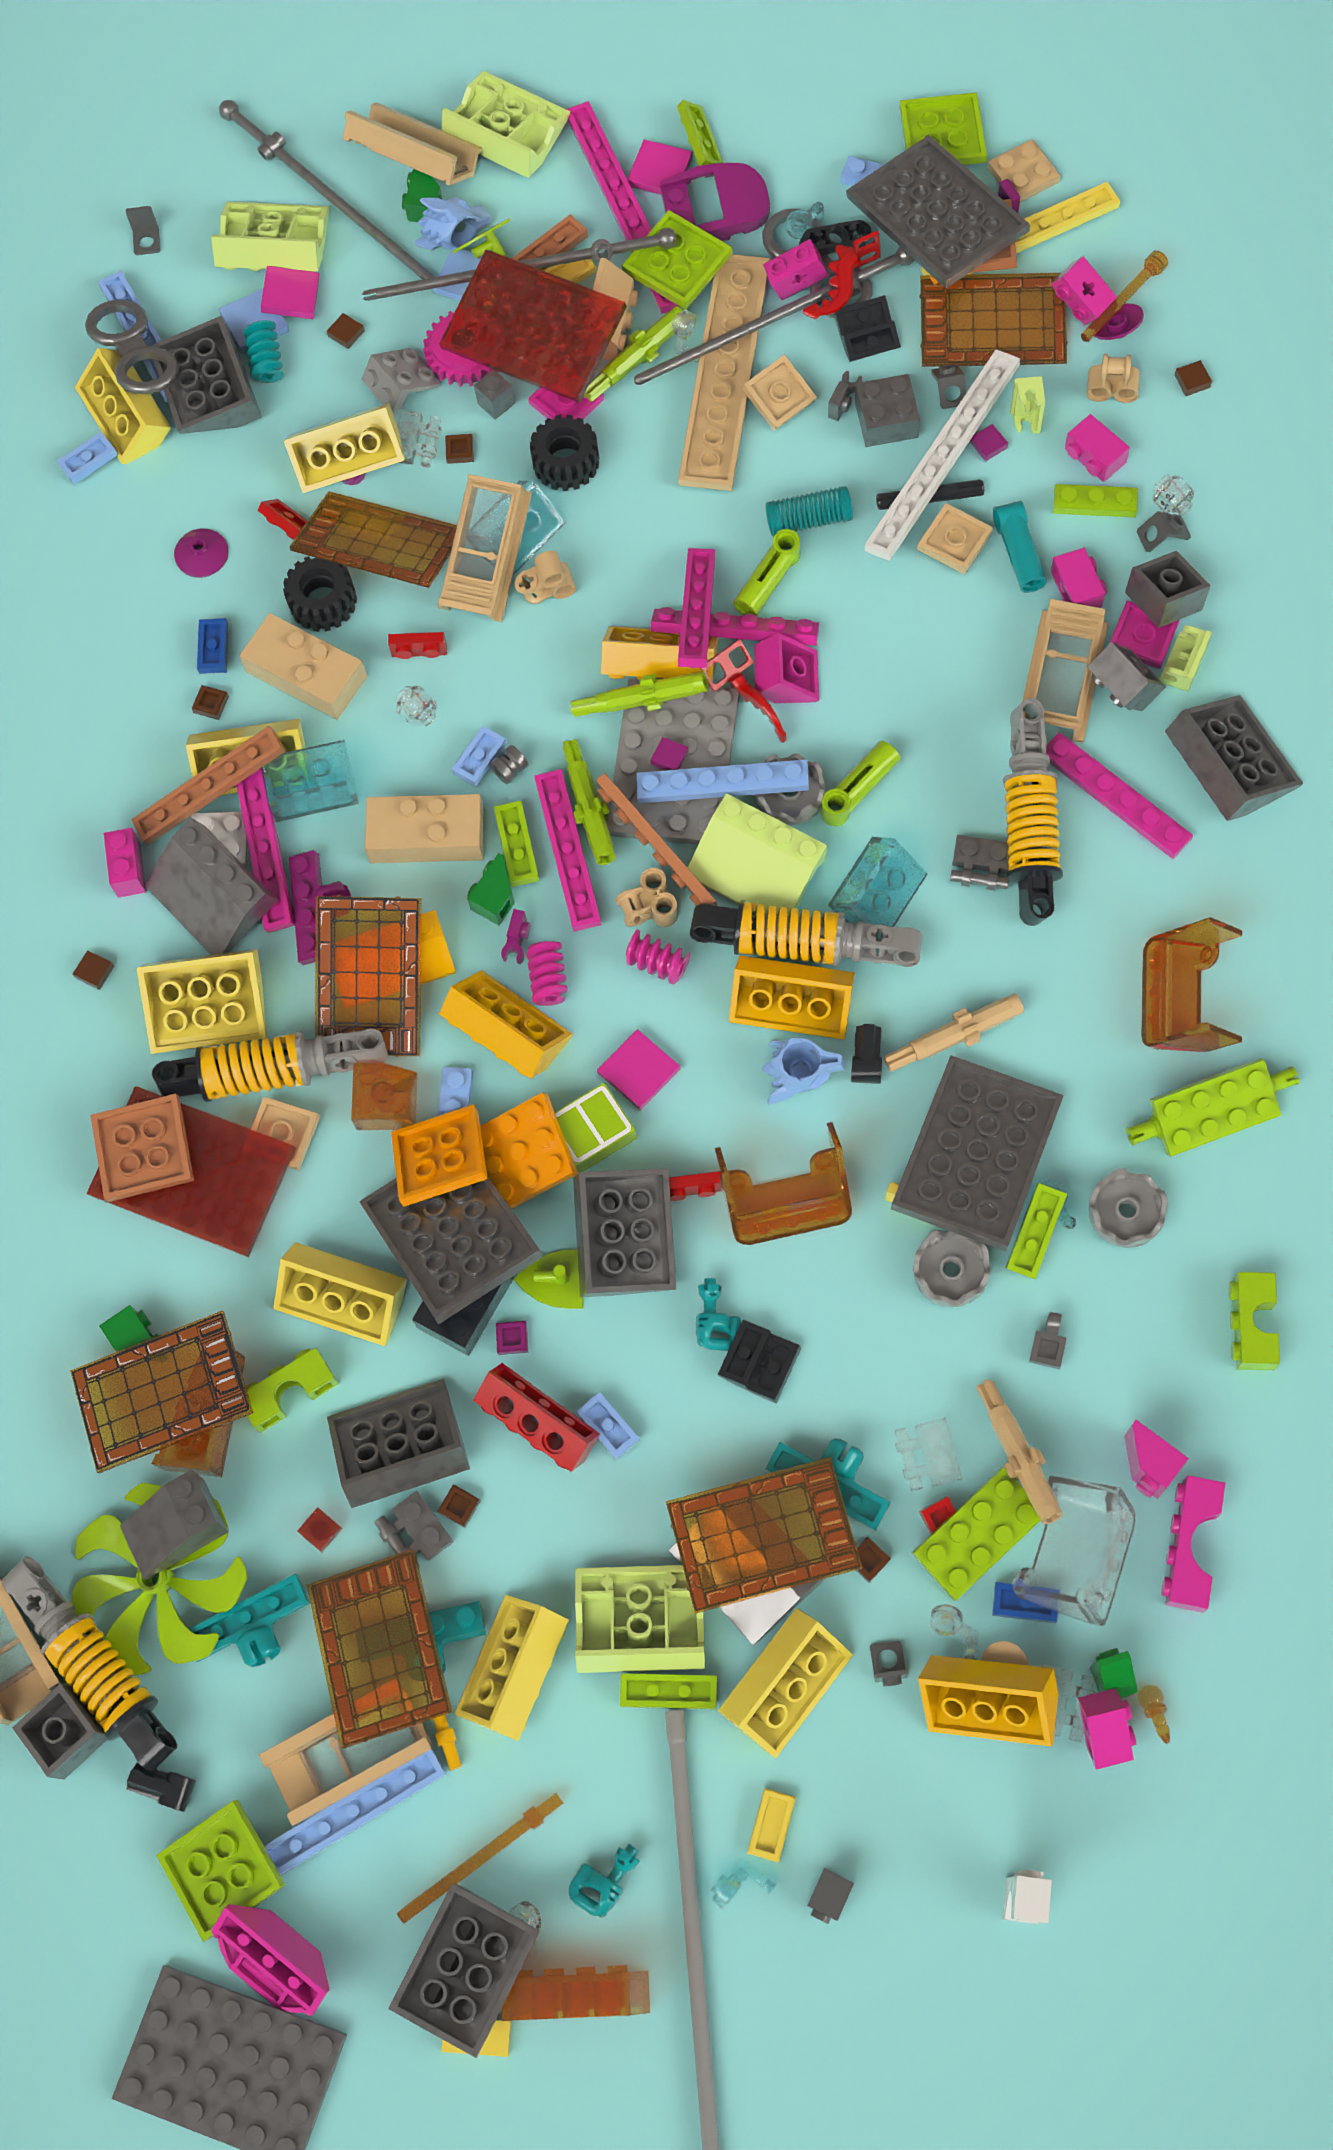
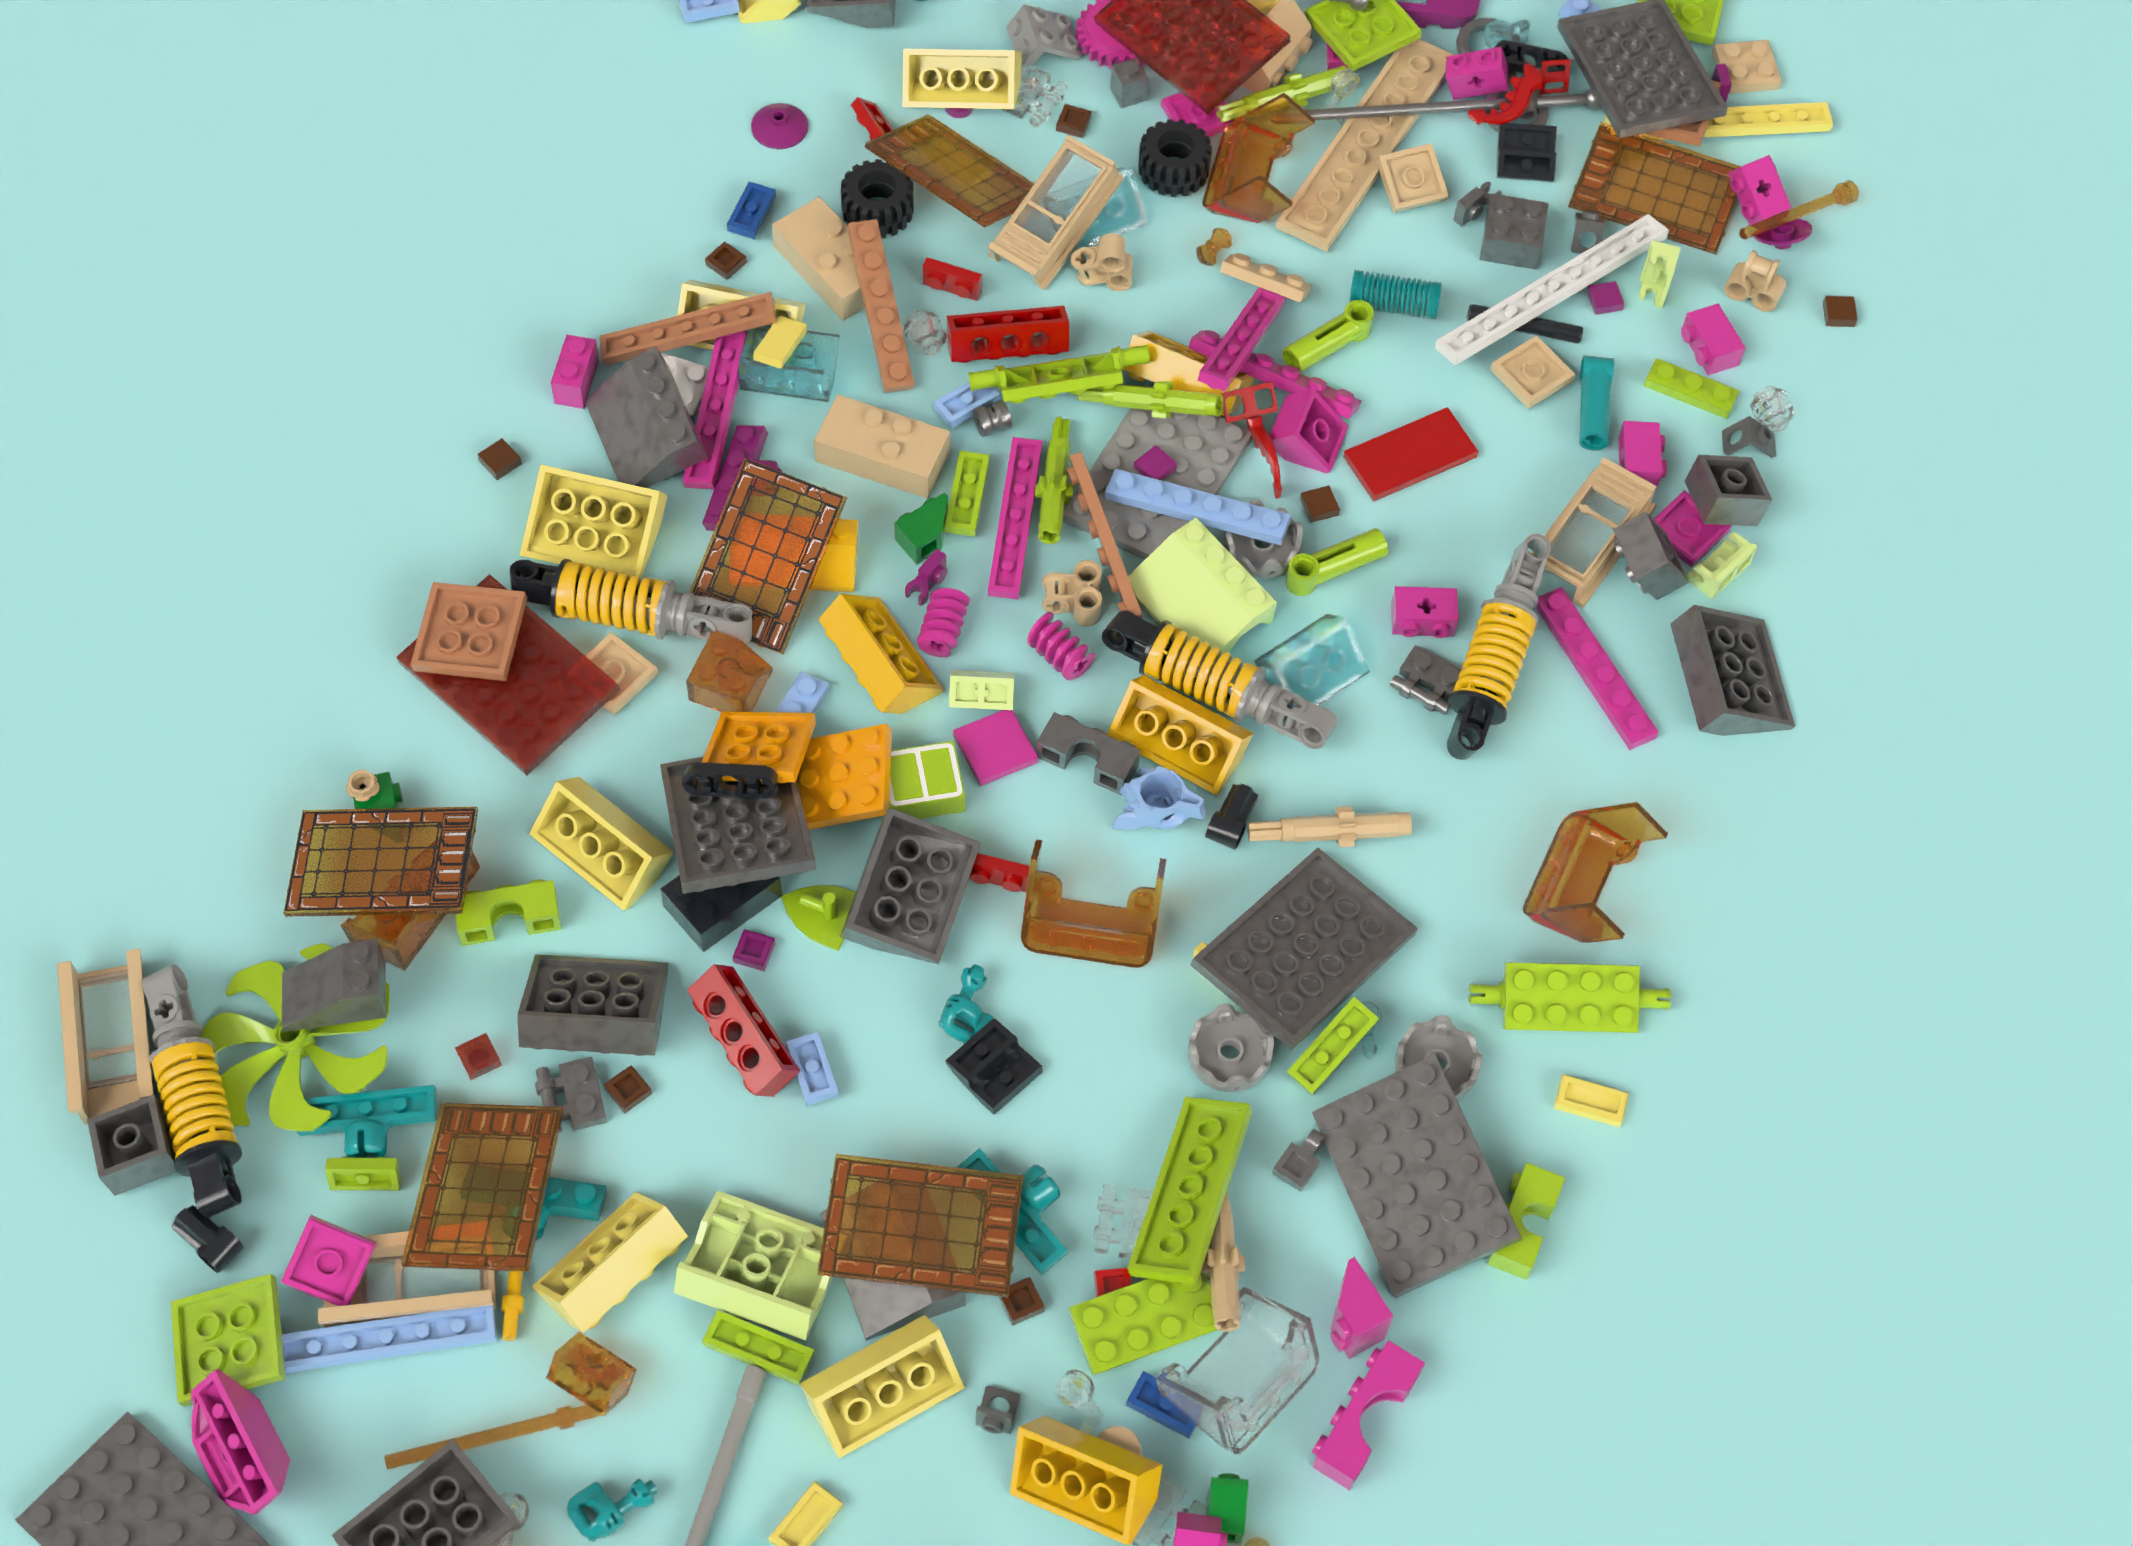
camera: 10 degrees right, 10 degrees down
none -> dark pink tile [281,1215,377,1306]
none -> lime plate [325,1157,401,1191]
none -> tan plate [346,770,379,802]
none -> clear orange brick [546,1332,637,1416]
none -> black beam [682,763,778,799]
none -> light yellow tile [754,315,807,369]
none -> nougat plate [847,219,915,393]
none -> red brick [946,305,1069,363]
none -> yellowish green hinge [949,670,1015,710]
none -> lime plate [968,344,1150,403]
none -> flat silver arch [1036,712,1141,796]
none -> lime plate [1127,1097,1253,1285]
none -> clear orange piece [1196,228,1232,266]
none -> clear orange windscreen [1202,93,1315,223]
none -> tan plate [1220,253,1312,303]
none -> reddish brown tile [1300,485,1340,523]
none -> flat silver plate [1312,1054,1523,1298]
none -> red tile [1343,407,1479,502]
none -> dark pink brick [1391,586,1459,638]
none -> light yellow tile [1554,1074,1629,1127]

